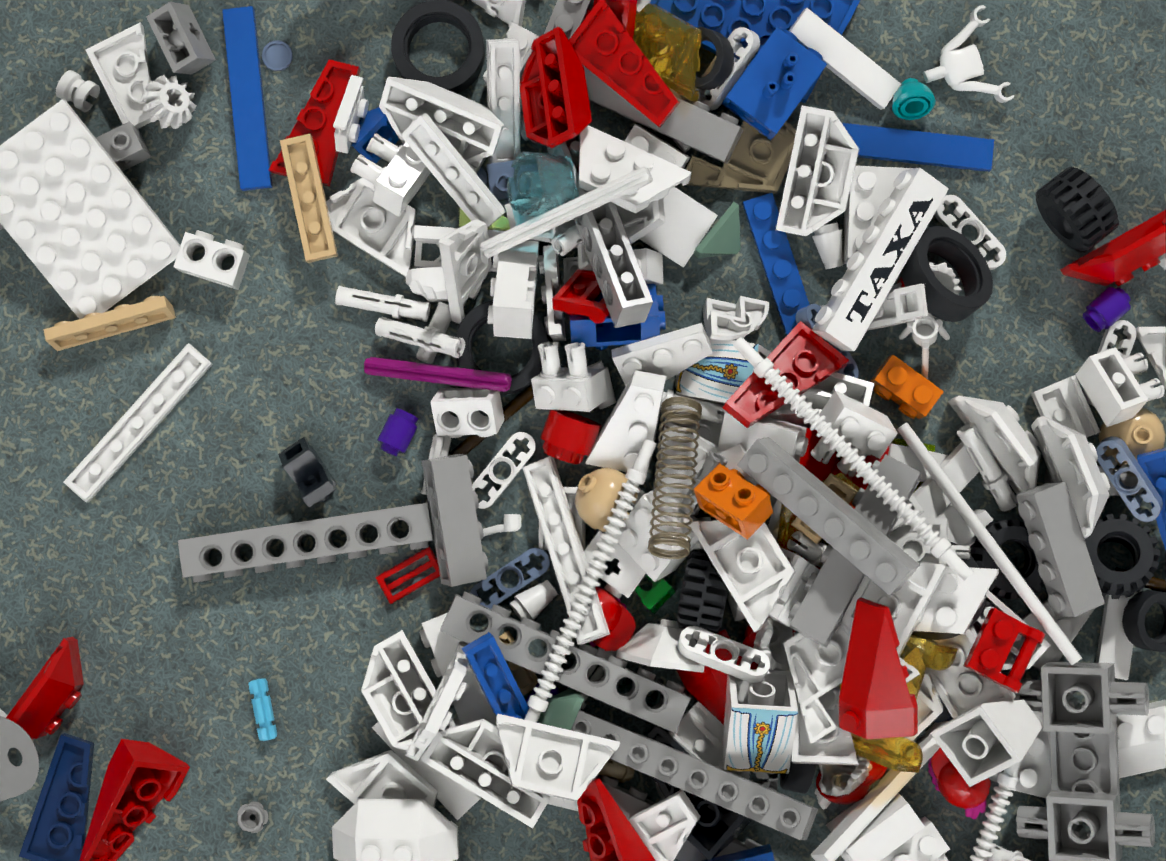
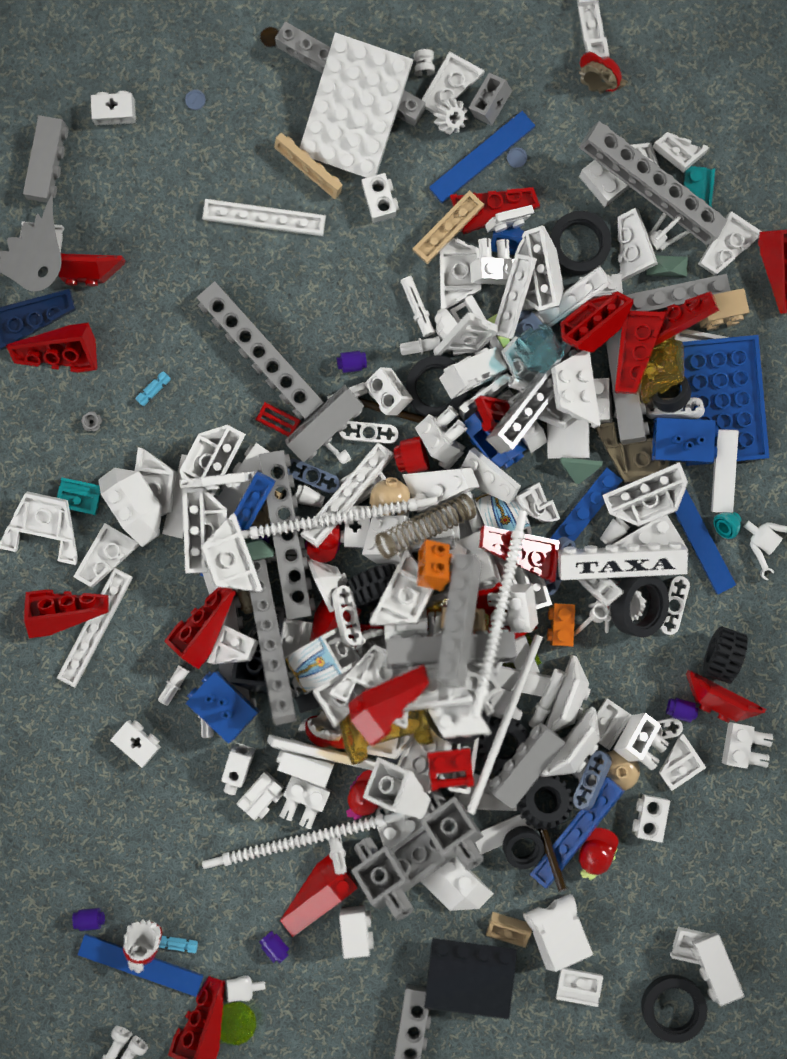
camera: 55 degrees right, 0 degrees up
black brick [278,437,337,507] -> none
magenta axle [364,357,512,392] -> none
white pin [375,316,465,358] -> none
white axle [480,166,653,258] -> none
green tile [635,575,676,614] -> none

